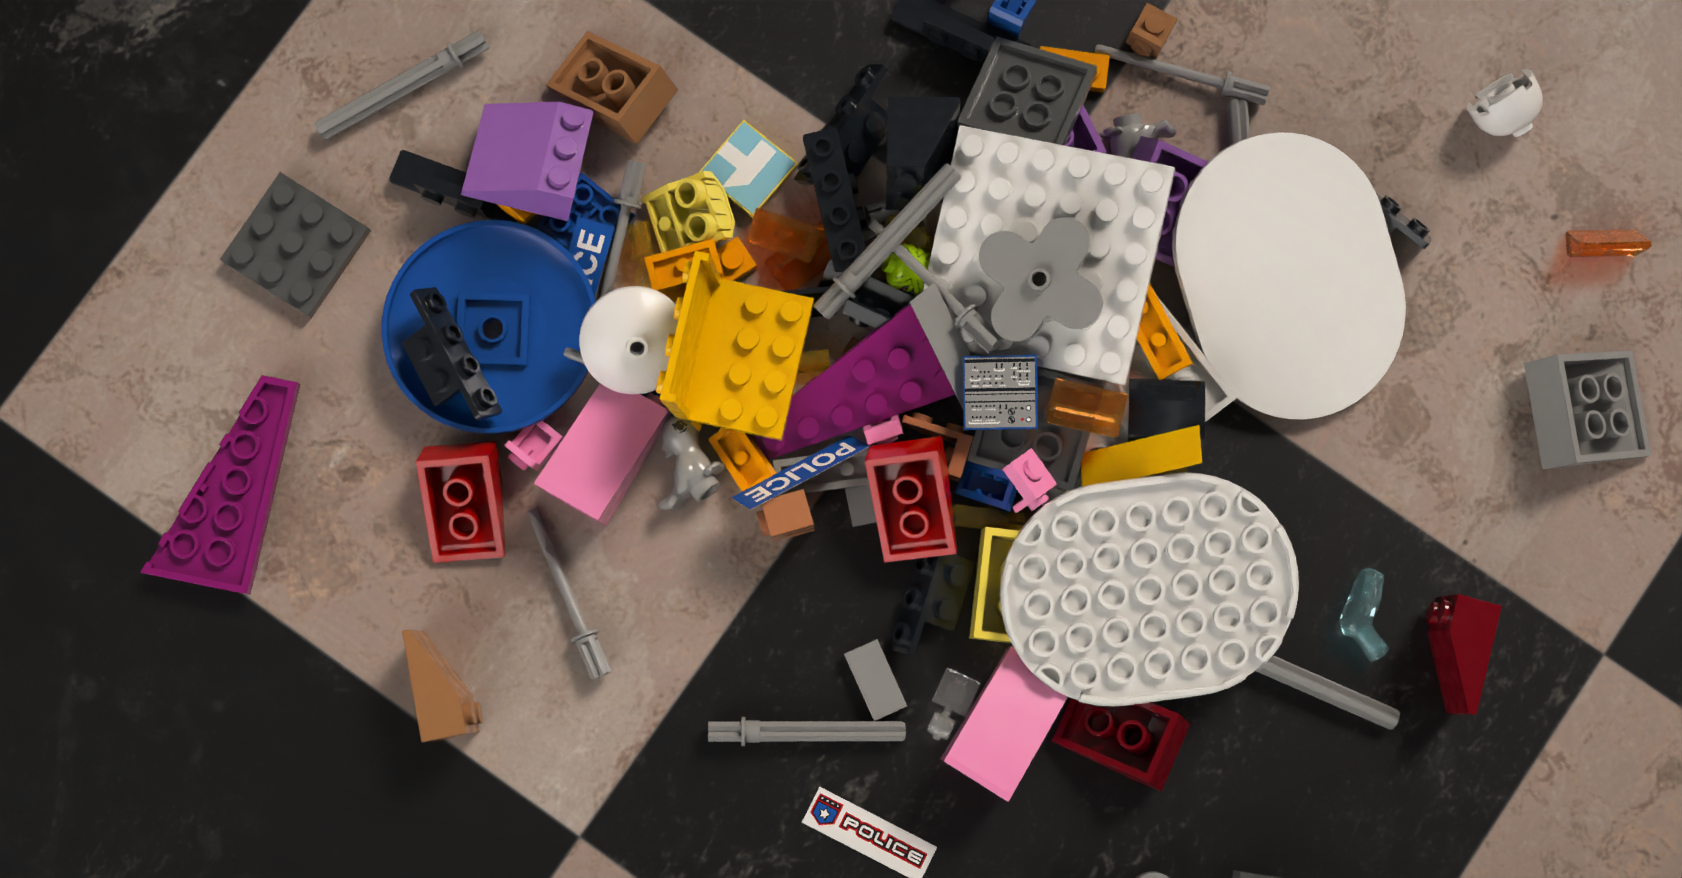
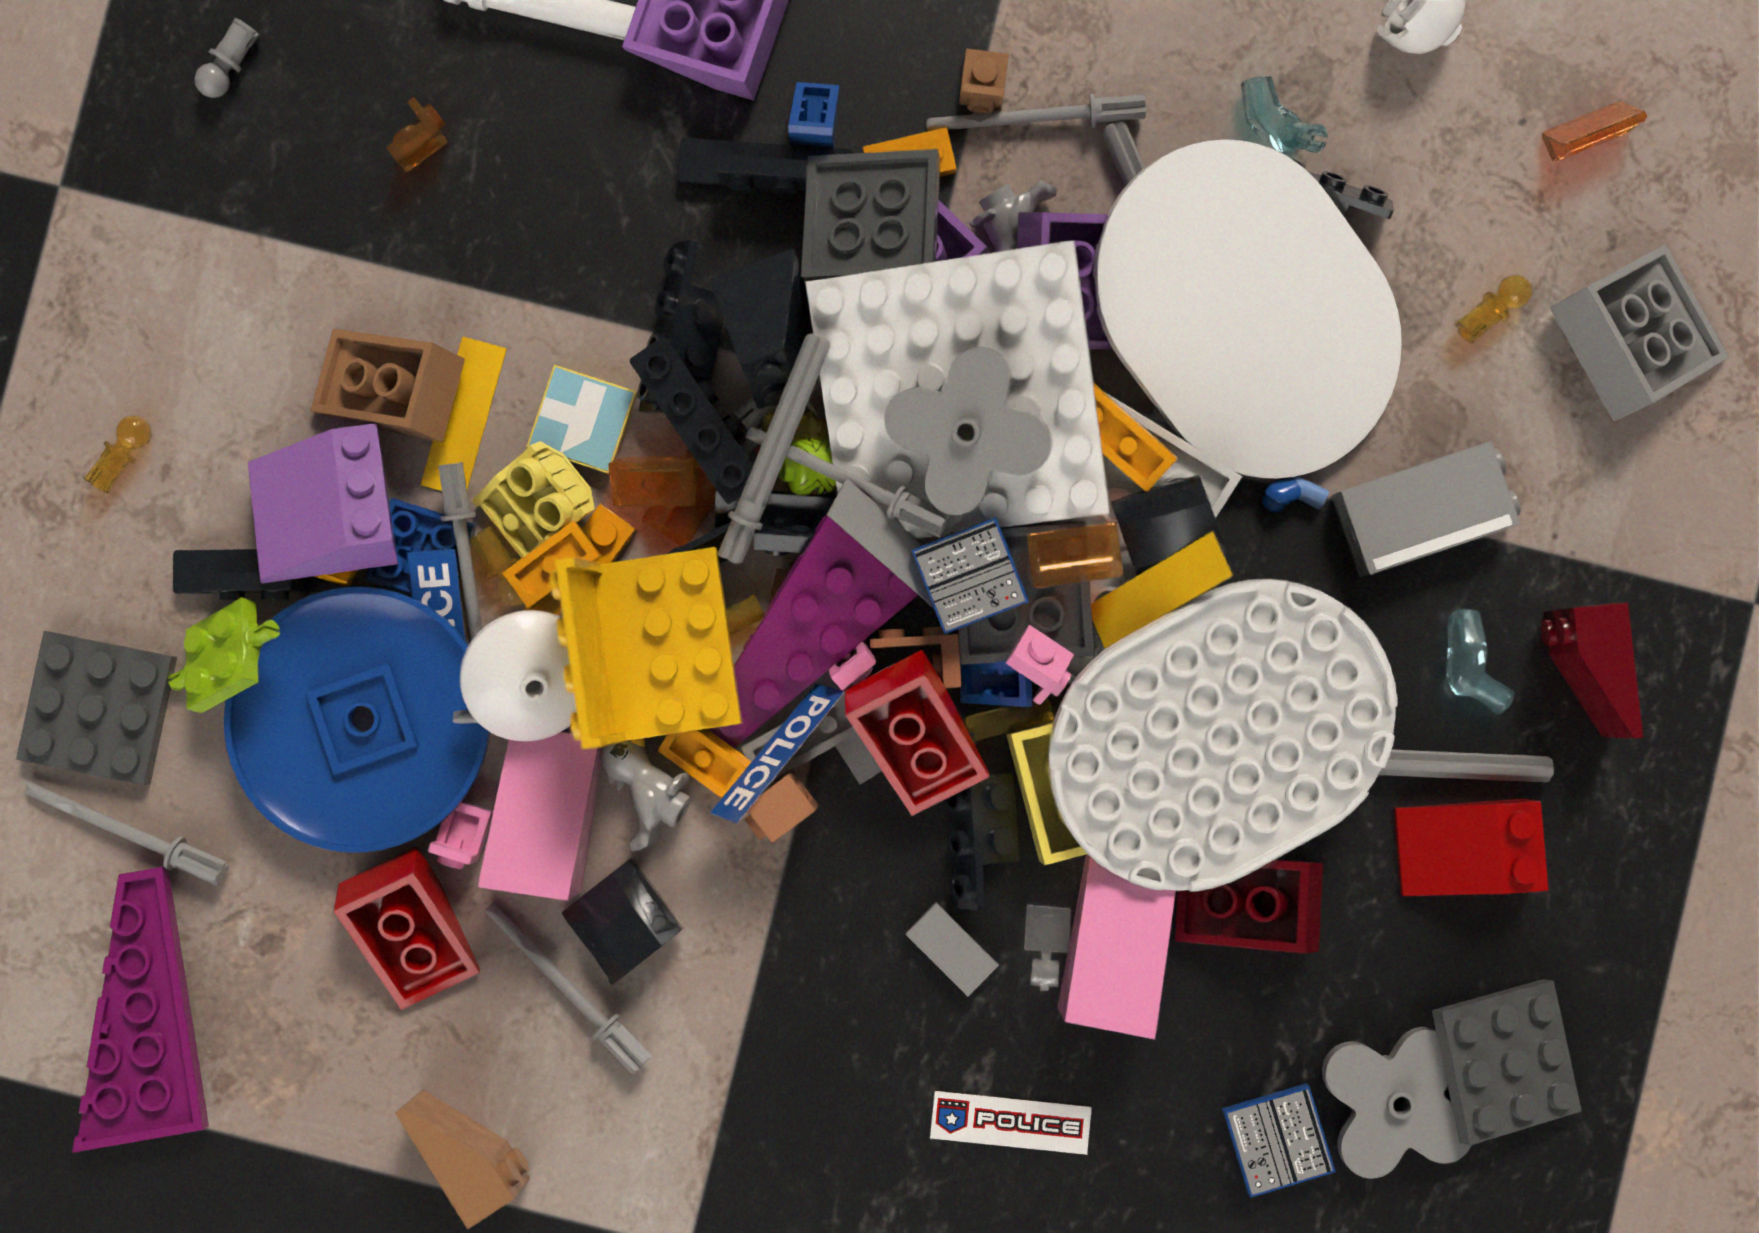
camera: 15 degrees left, 5 degrees up
light grey axle [315,30,490,140] -> none
black bracket [402,287,502,420] -> none
light grey axle [708,717,906,746] -> none
none -> light grey piece [25,781,229,886]
none -> clear yellow pin [84,415,152,494]
none -> lime plate [168,597,280,713]
none -> yellow sticker [420,336,507,491]
none -> black slope [562,857,683,985]
none -> clear light blue arm [1241,76,1328,154]
none -> blue arm [1262,476,1329,513]
none -> light grey panel [1331,441,1521,577]
none -> red slope [1394,799,1549,896]
none -> clear yellow pin [1455,275,1533,344]

